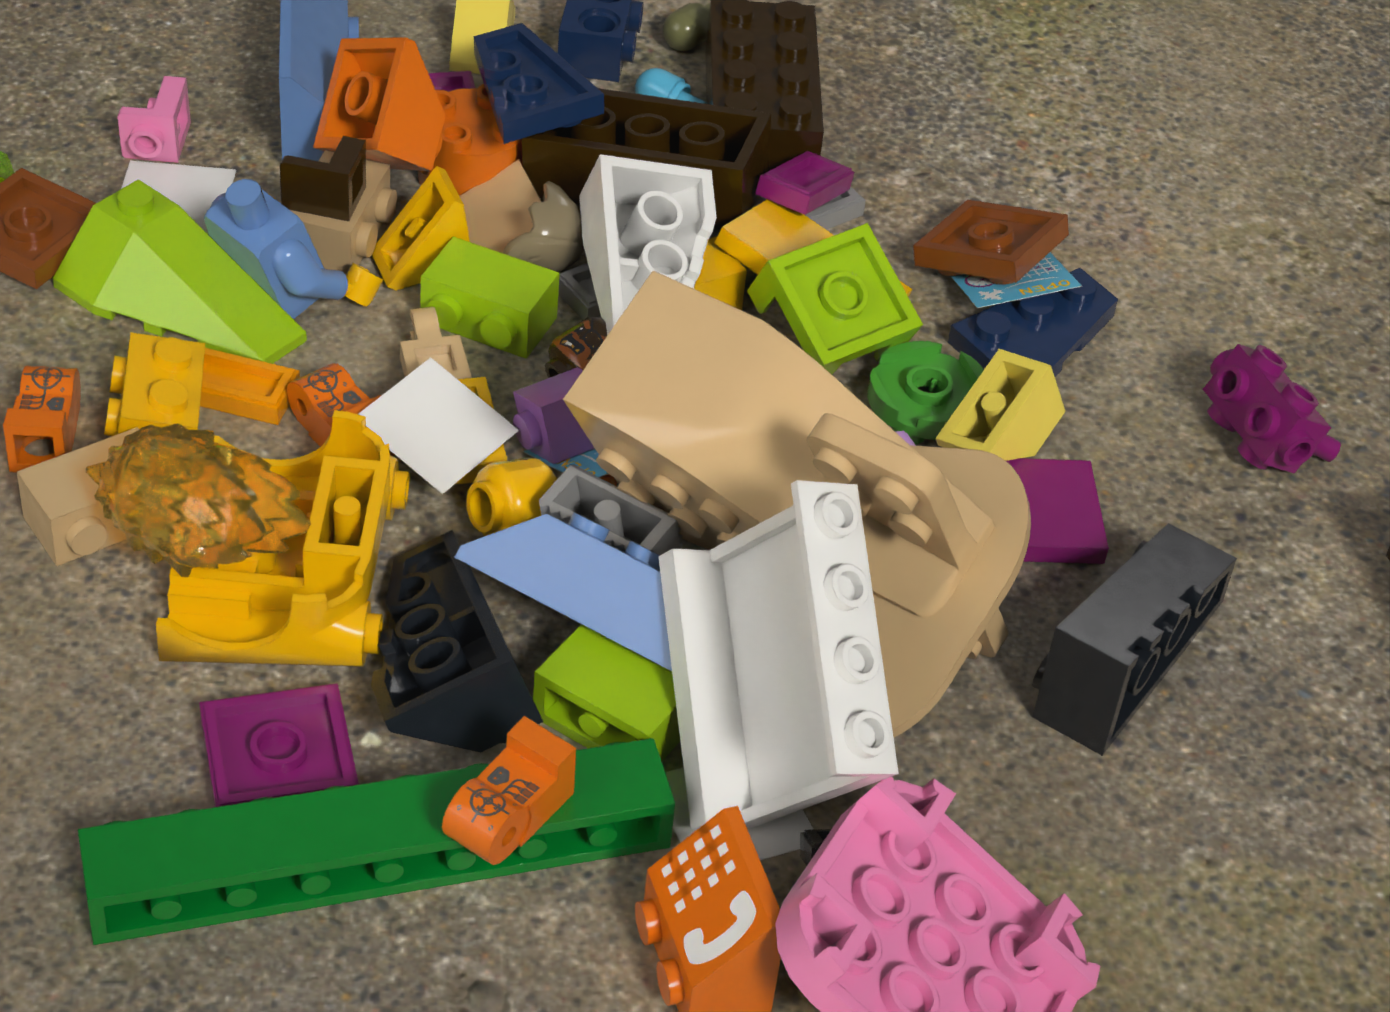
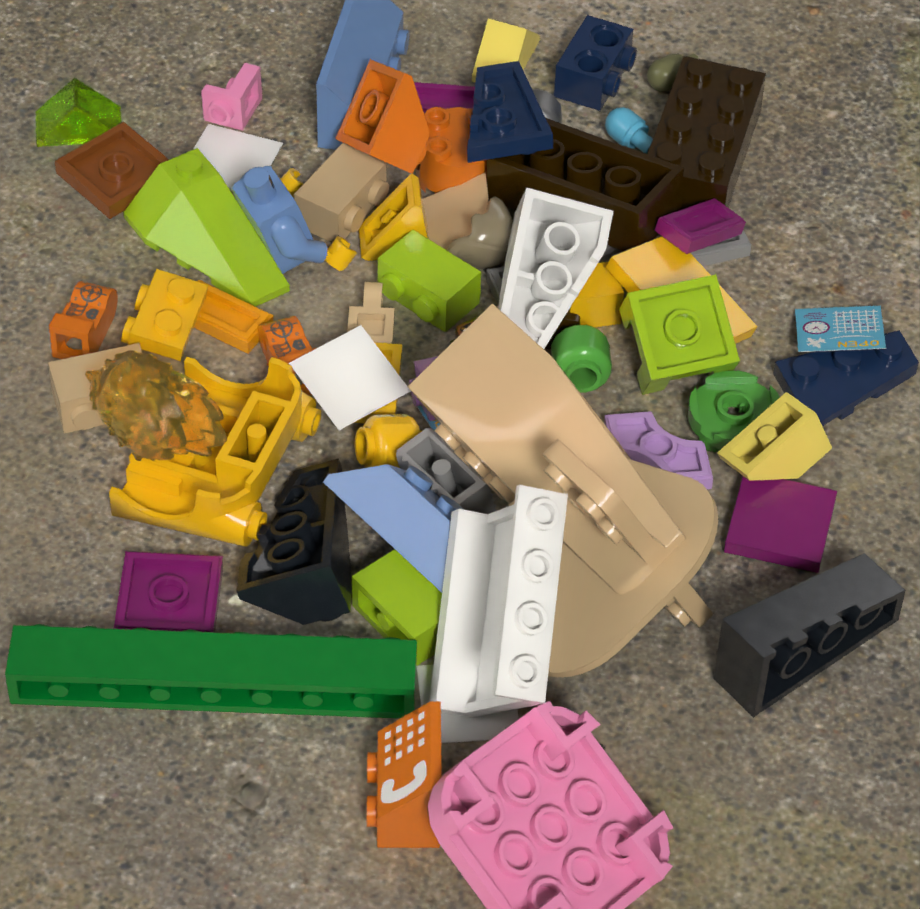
camera: 20 degrees right, 5 degrees up
dark brown panel [280,136,366,221] -> none
orange leg [442,716,576,865] -> none
dark orange plate [913,200,1069,284] -> none

